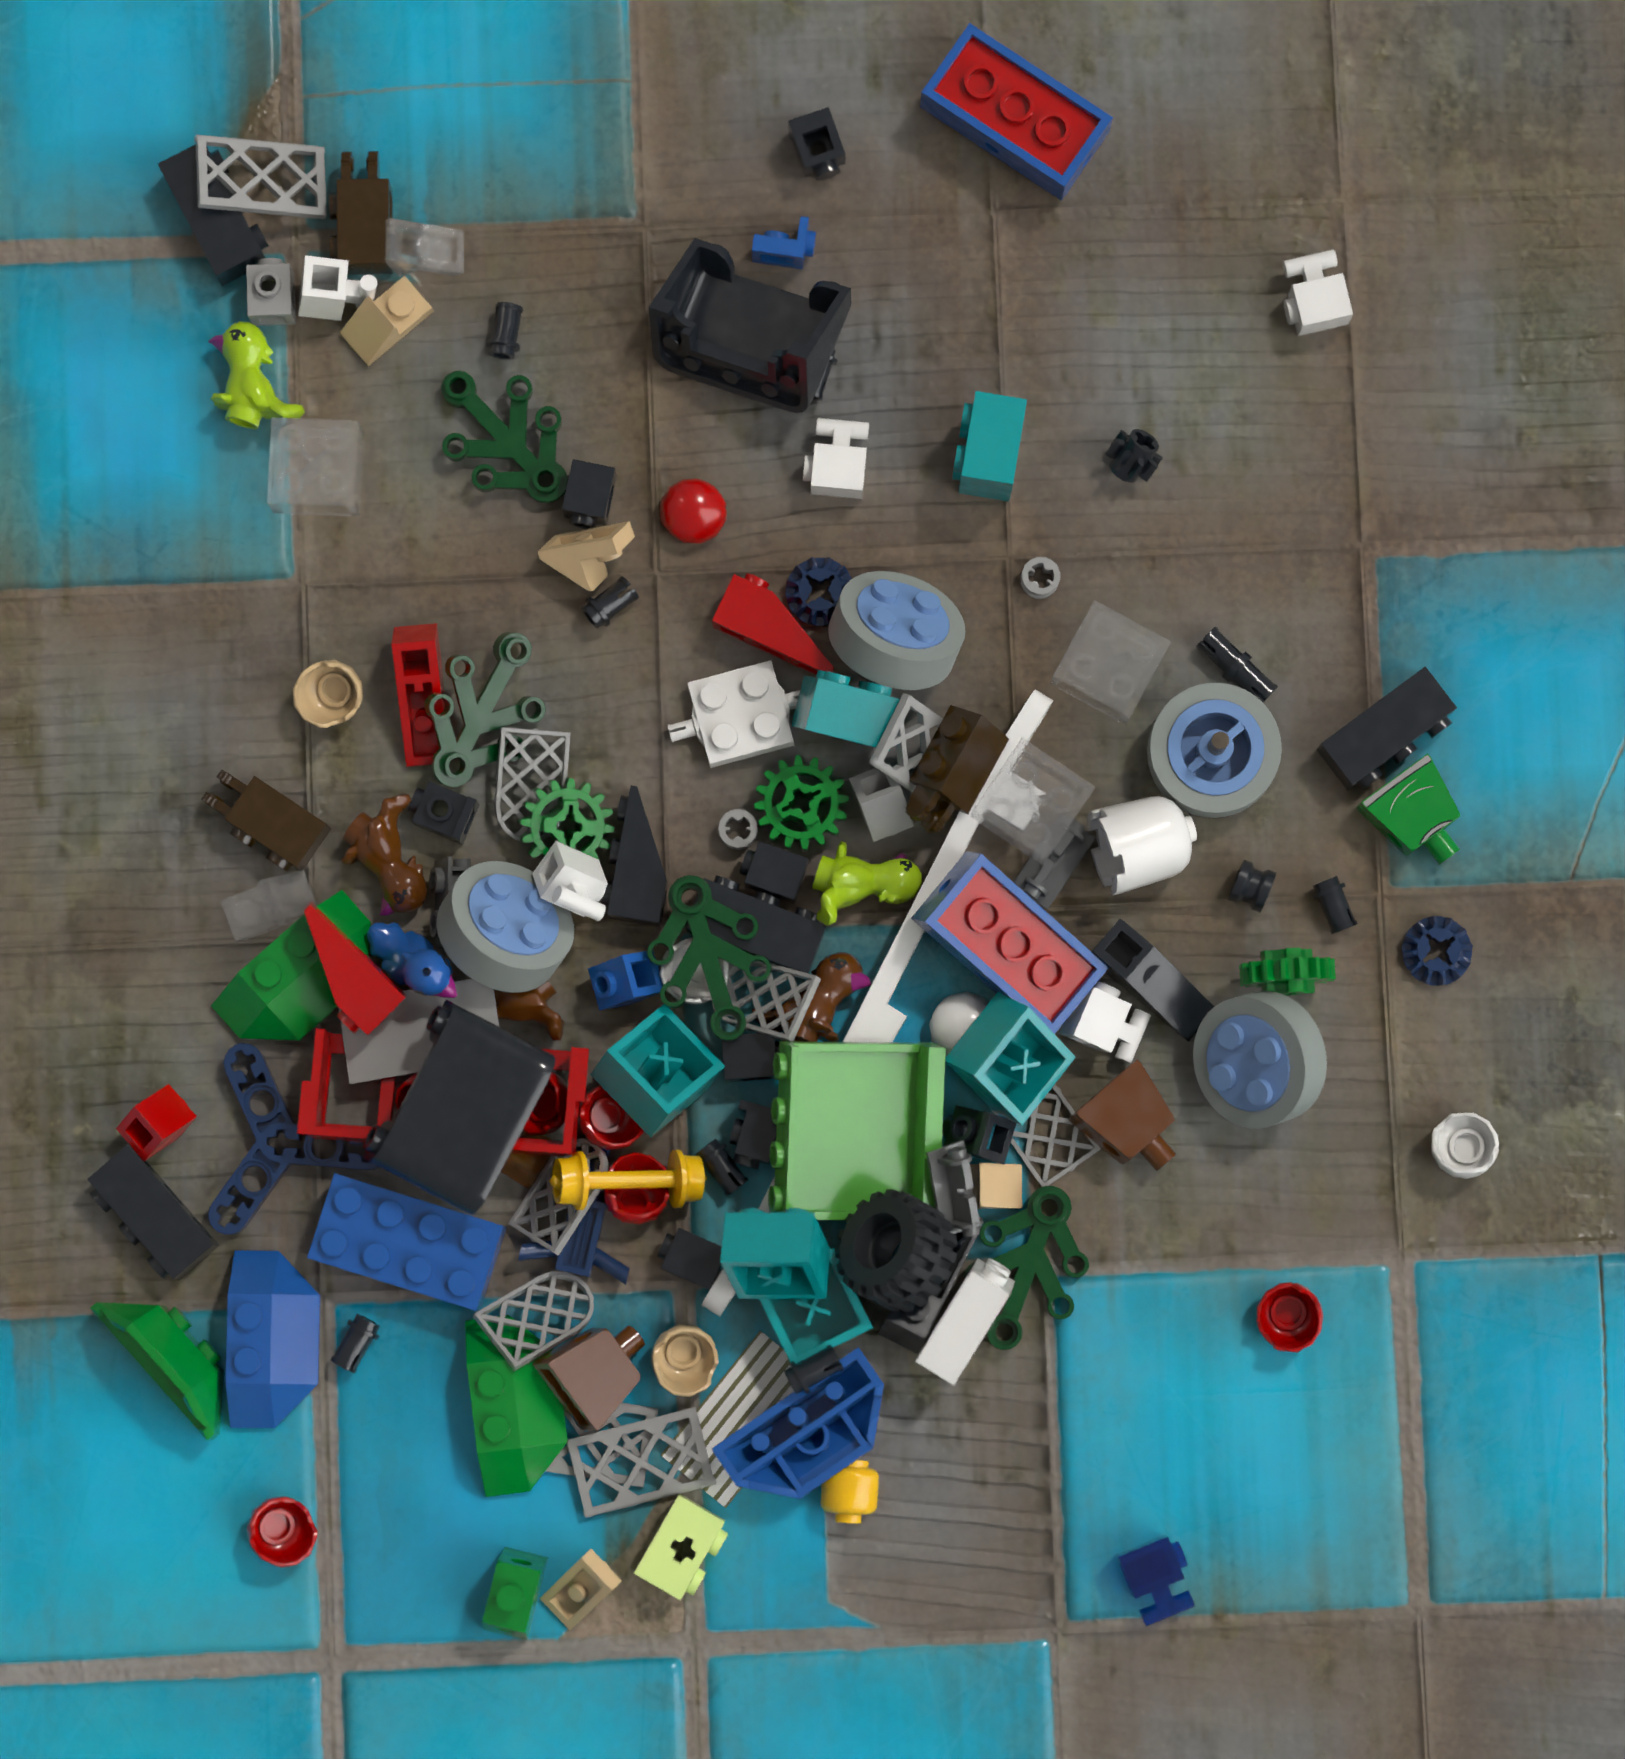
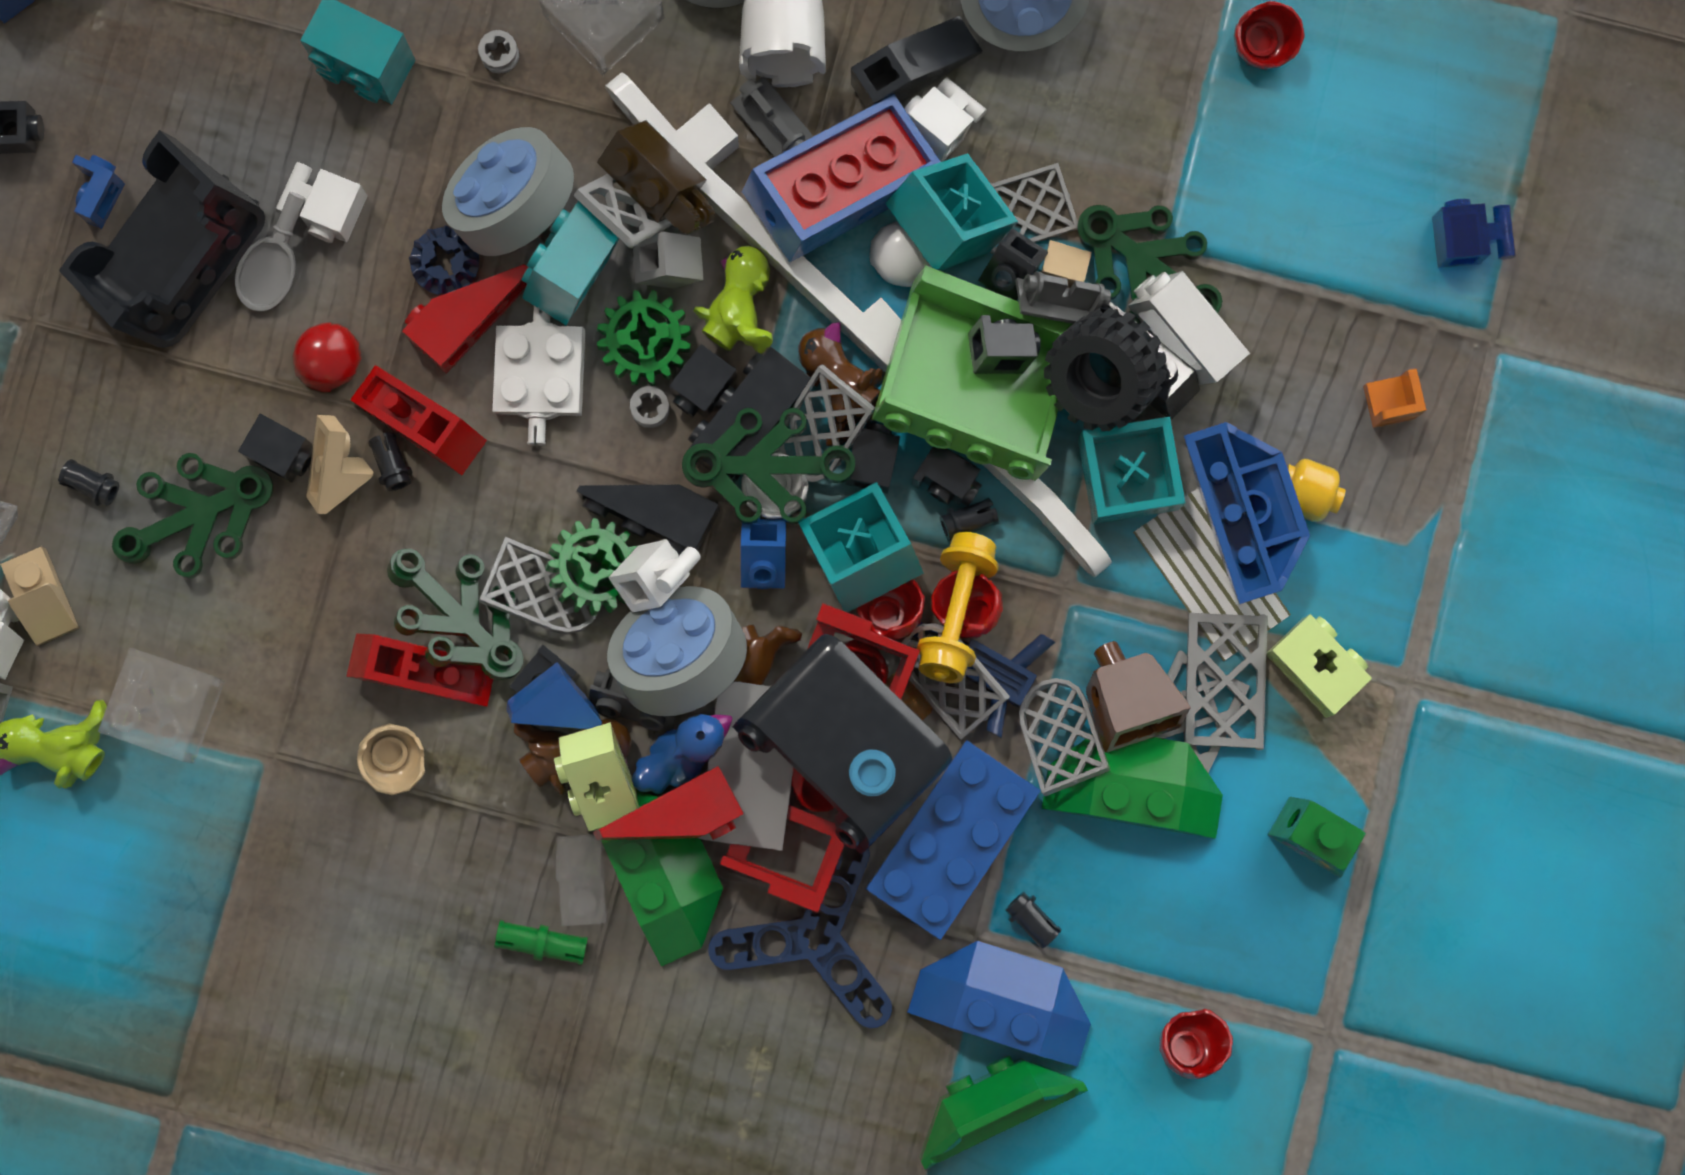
camera: 80 degrees left, 0 degrees up
black brick [87,1144,219,1280] -> none
red brick [116,1084,197,1161] -> none
dark brown hinge [201,769,331,872] -> none
tan slope [540,1549,622,1631] -> none
tan hair [651,1324,718,1397] -> none
black brick [657,1228,722,1290] -> none
teal brick [720,1208,830,1299] -> none
black pin [784,1344,844,1394] -> none
clear brick [970,738,1096,866] -> none
reddish brown torso [1068,1059,1176,1171] -> none
none -> light grey piece [235,192,306,311]
none -> red slope [350,365,487,476]
none -> green pin [494,920,588,965]
none -> blue slope [506,662,602,729]
none -> yellowish green brick [554,723,639,831]
none -> dark azure tile [849,749,895,796]
none -> brick [968,315,1040,374]
none -> orange panel [1363,368,1426,428]

